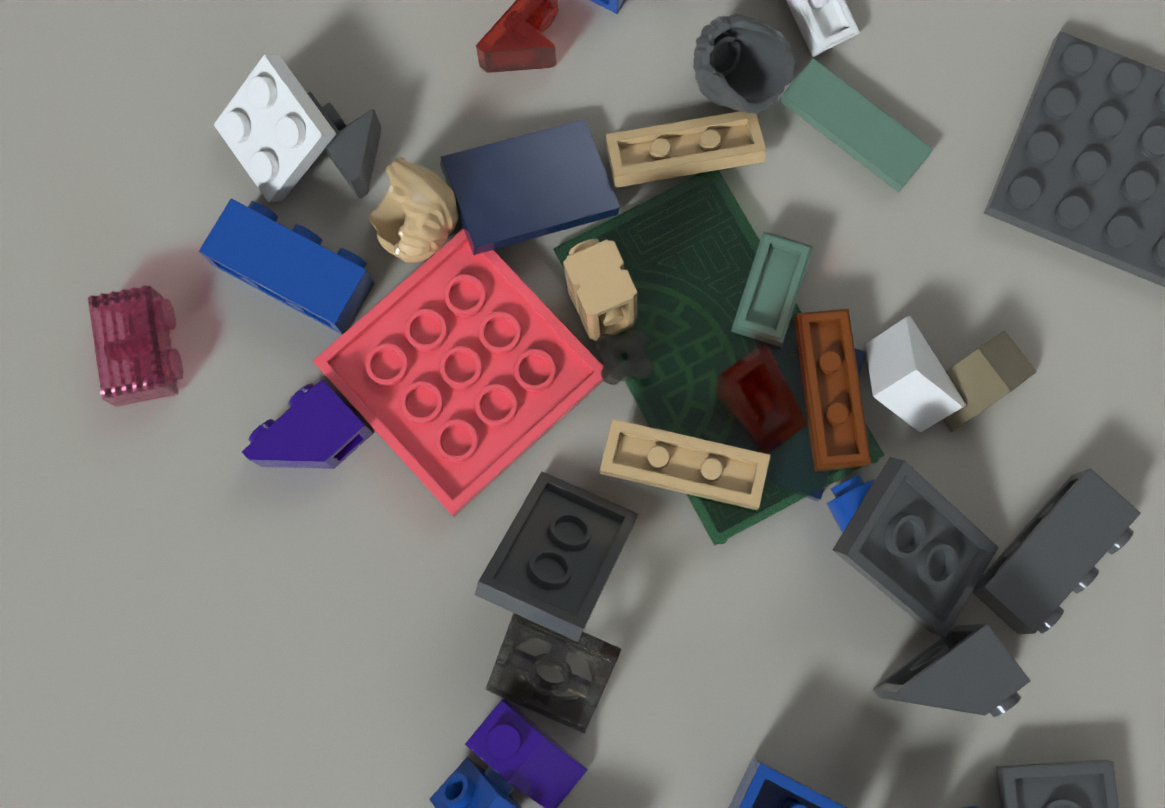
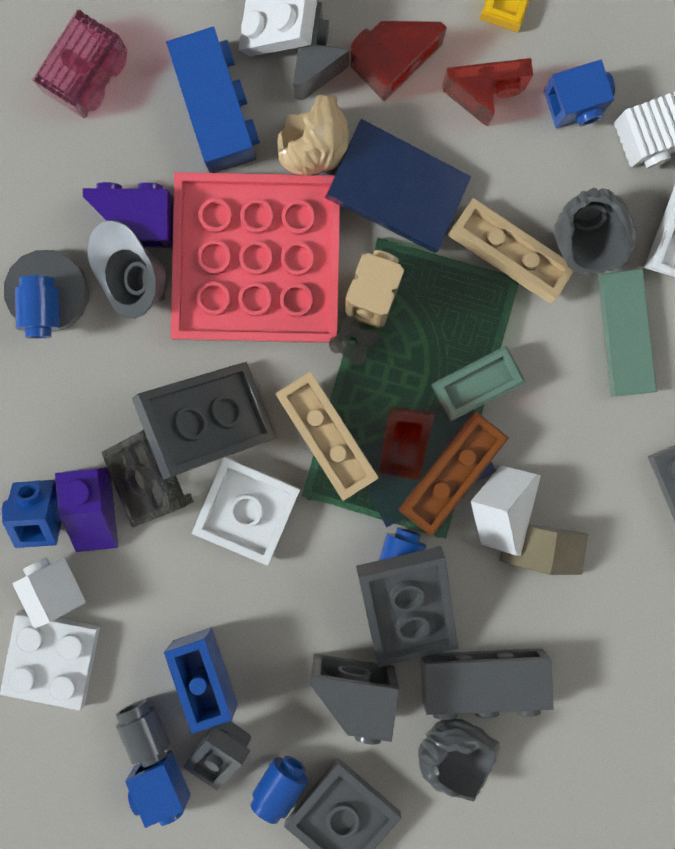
camera: 45 degrees right, 10 degrees up
none -> dark grey tile [4,250,89,332]
none -> blue brick [15,275,60,339]
none -> dark grey piece [87,220,167,319]
none -> white plate [191,457,301,566]
none -> clear red slope [350,21,447,102]
none -> dark grey hair [418,718,500,802]

